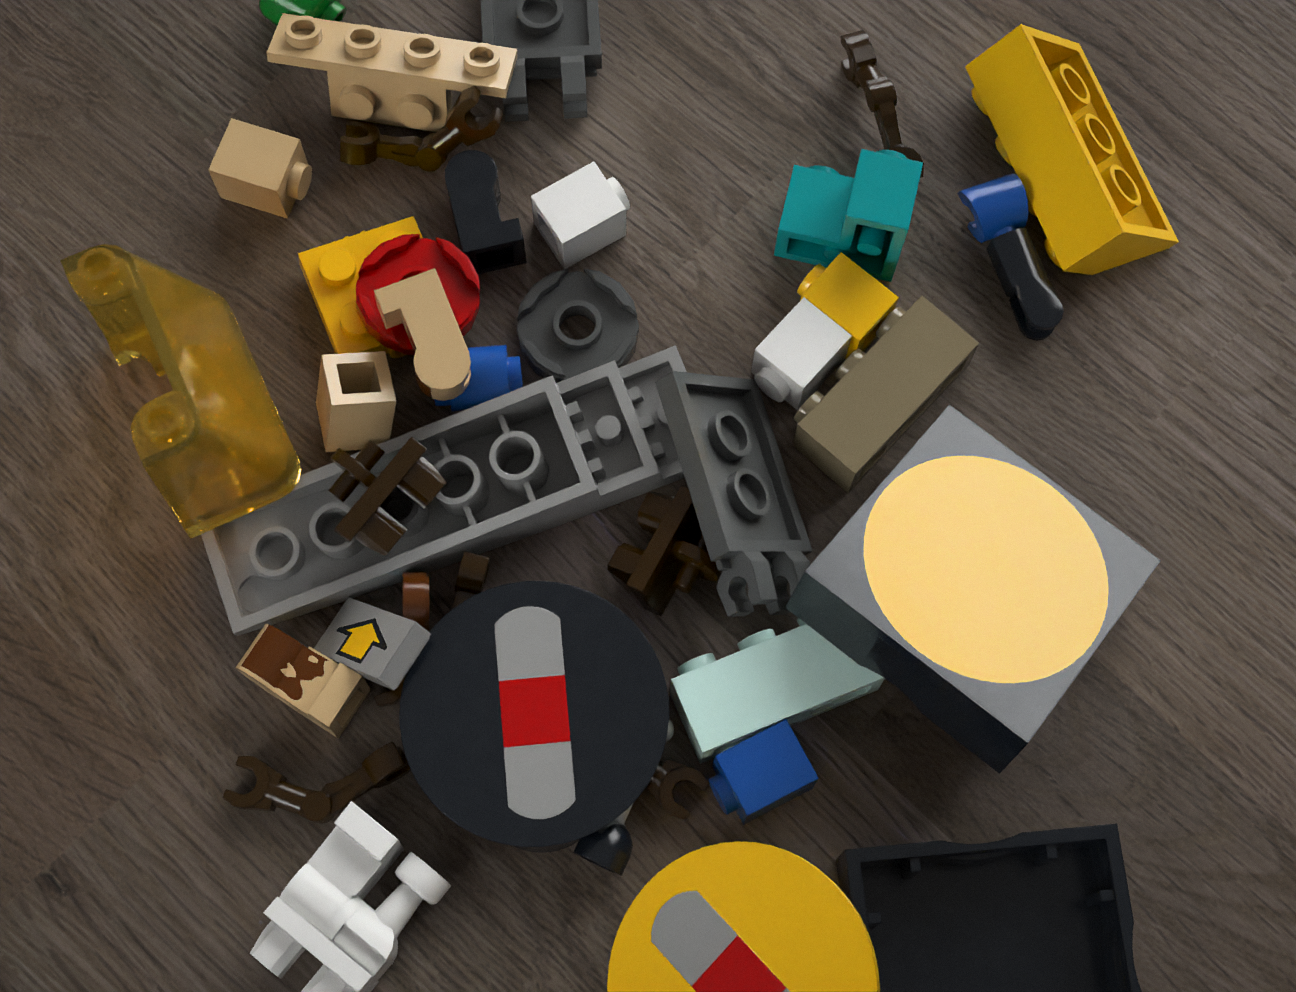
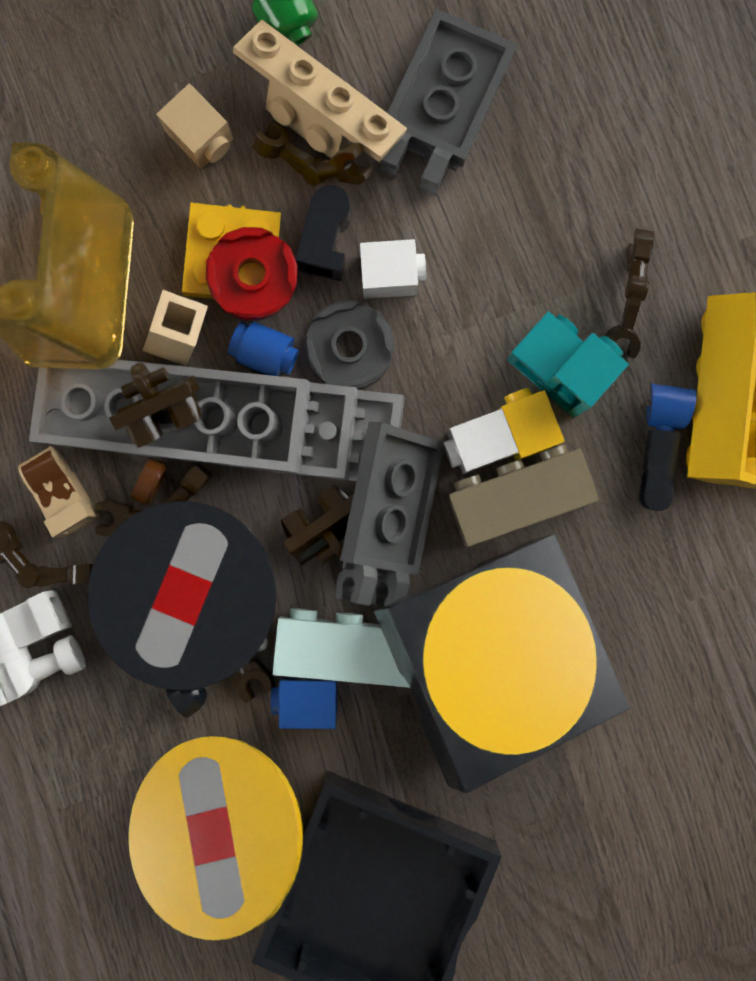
camera: 30 degrees right, 15 degrees up
light grey tile [314,597,431,690] -> none
tan leg [374,268,471,401] -> none

